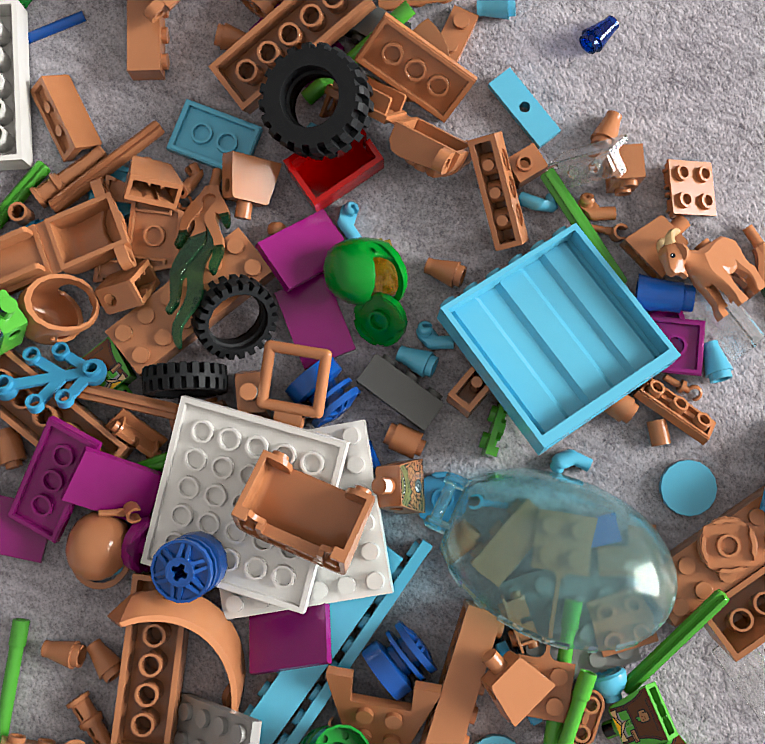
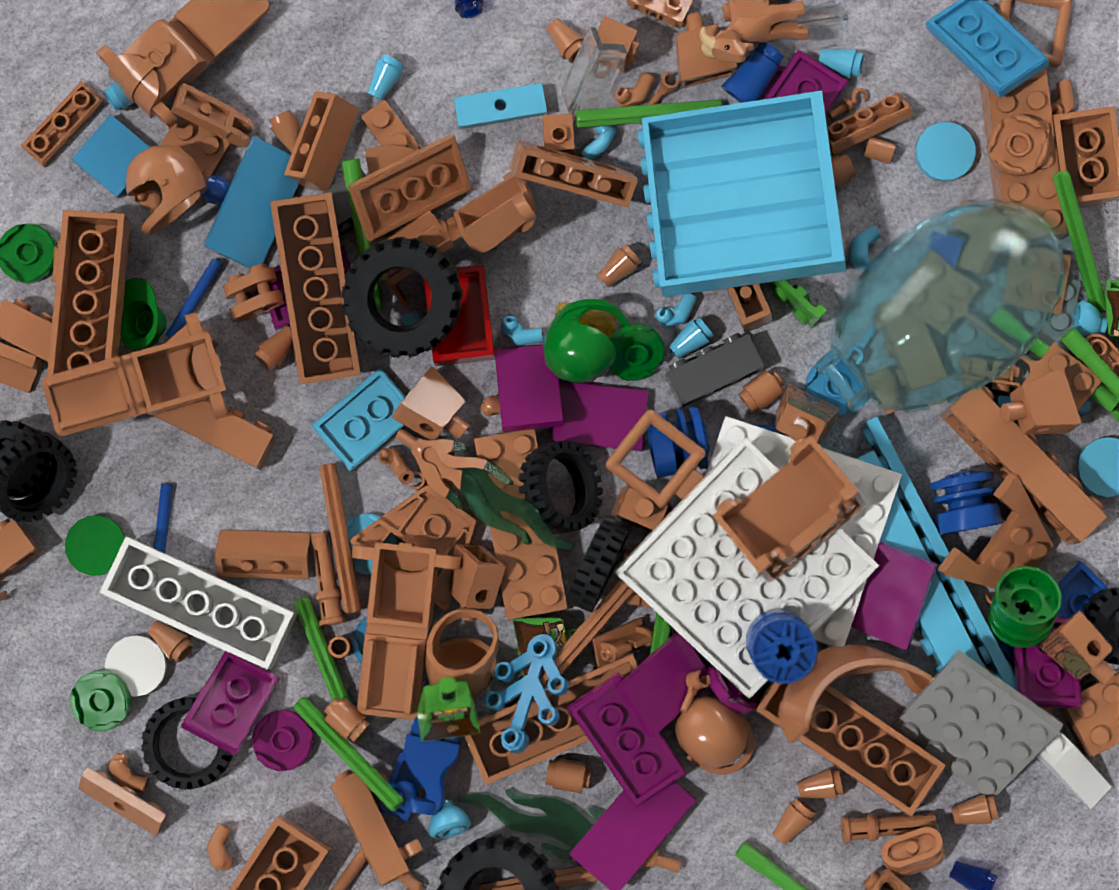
camera: 65 degrees left, 0 degrees up
nougat torso [123,156,184,210] -> none

